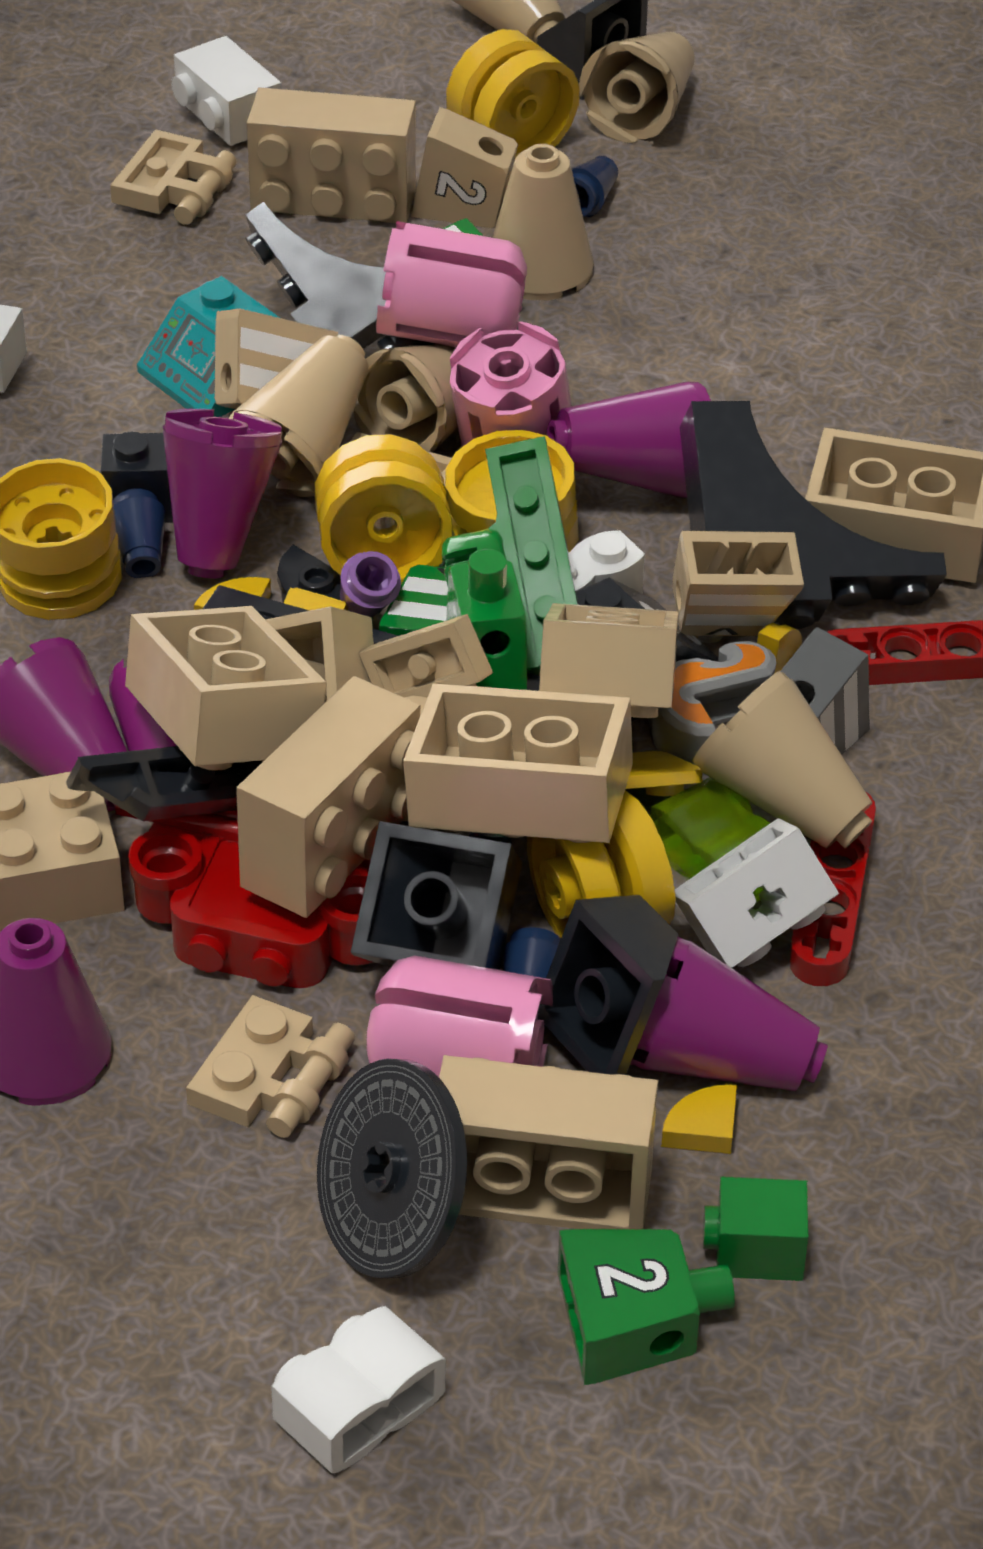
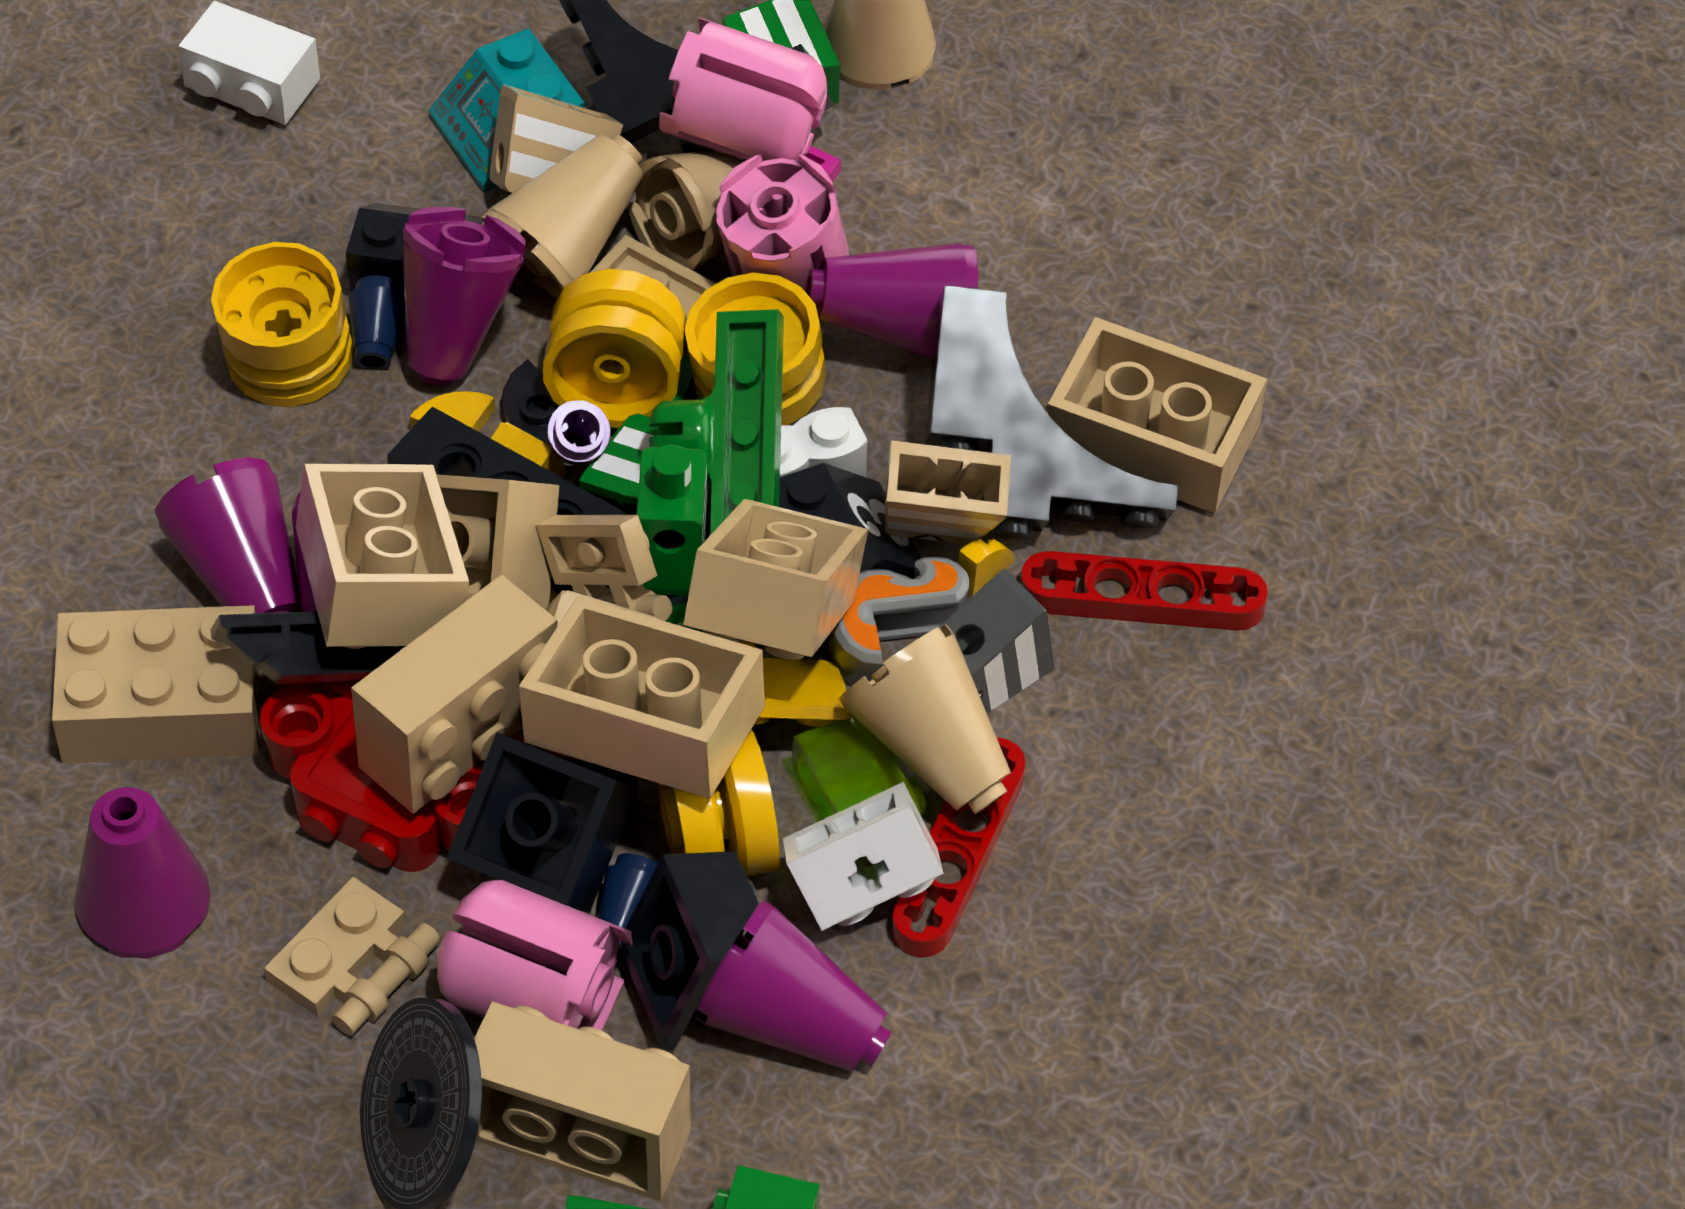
camera: 10 degrees right, 10 degrees up
yellow tile [661,1085,737,1154] -> none

